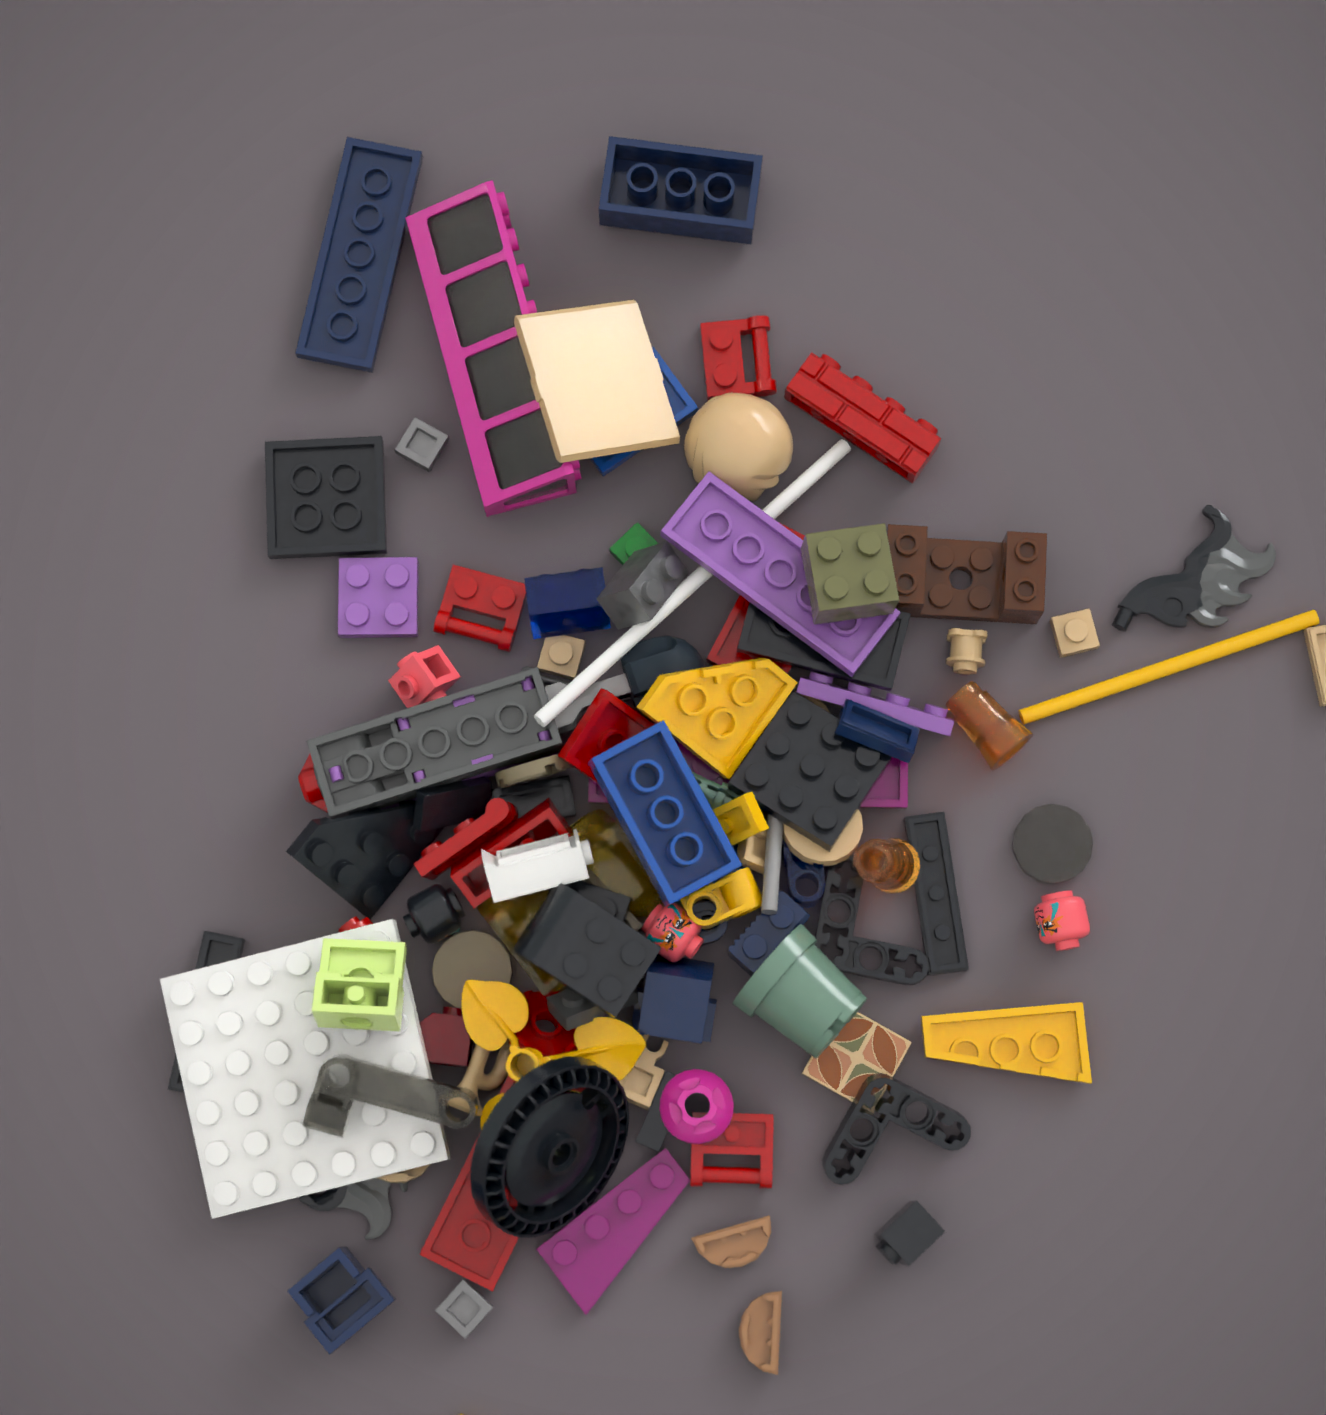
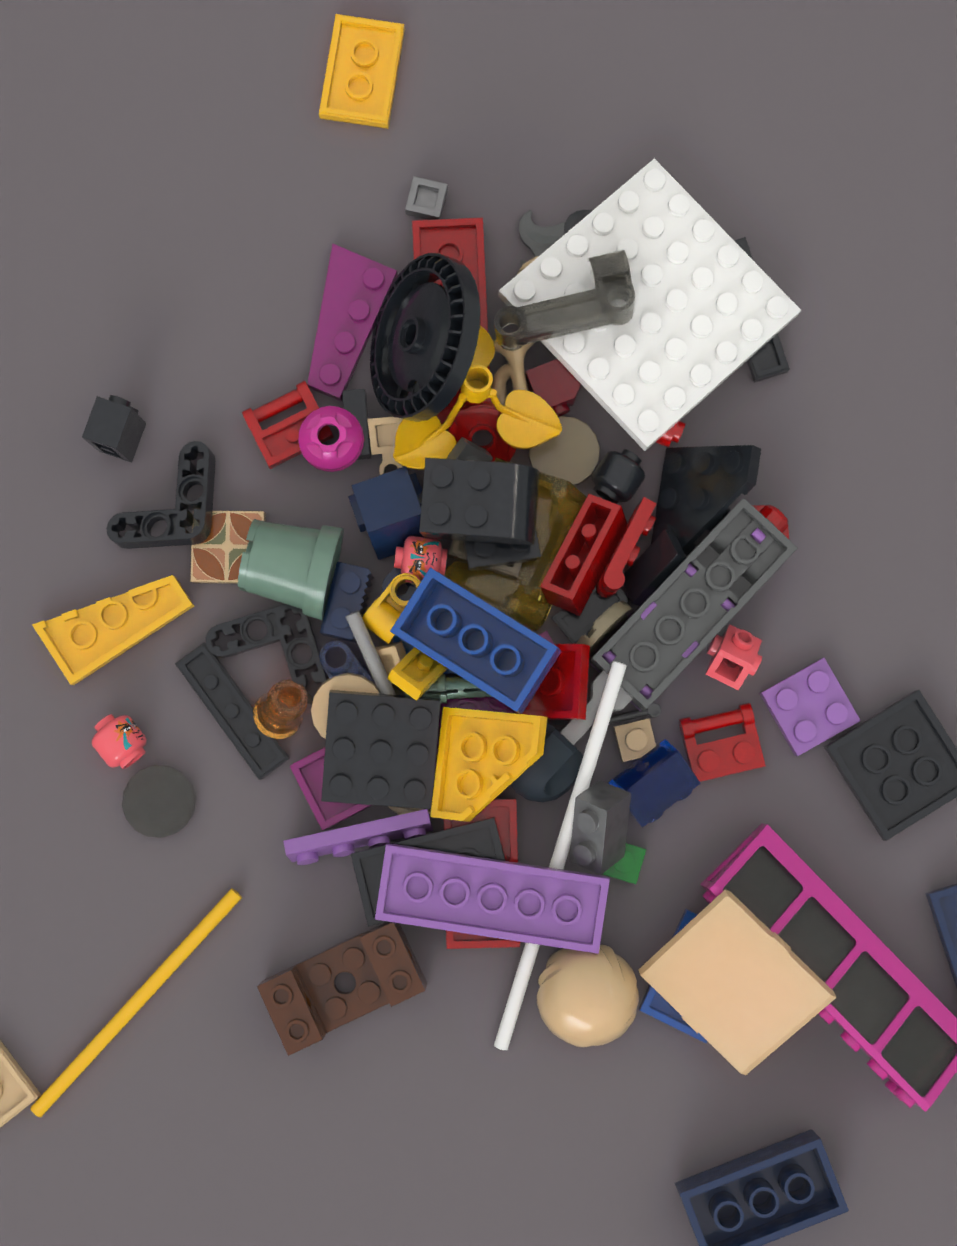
camera: 155 degrees right, 5 degrees up
dark blue plate [287,1247,396,1355] -> none
yellowish green brick [312,938,407,1031] -> none
flat silver plate [395,417,449,472] -> none
white window [481,829,594,903] -> none
medium nougat plate [691,1215,771,1268] -> none
red plate [700,315,777,401] -> none
medium nougat plate [738,1291,782,1375] -> none
red brick [784,353,941,484] -> none
olive brick [801,523,899,625] -> none
dark blue tile [835,699,920,764] -> none
tan brick [946,628,988,675] -> none
clear orange plant [946,681,1034,771] -> none
tan plate [1050,608,1100,658] -> none
piece [1112,505,1276,632] -> none

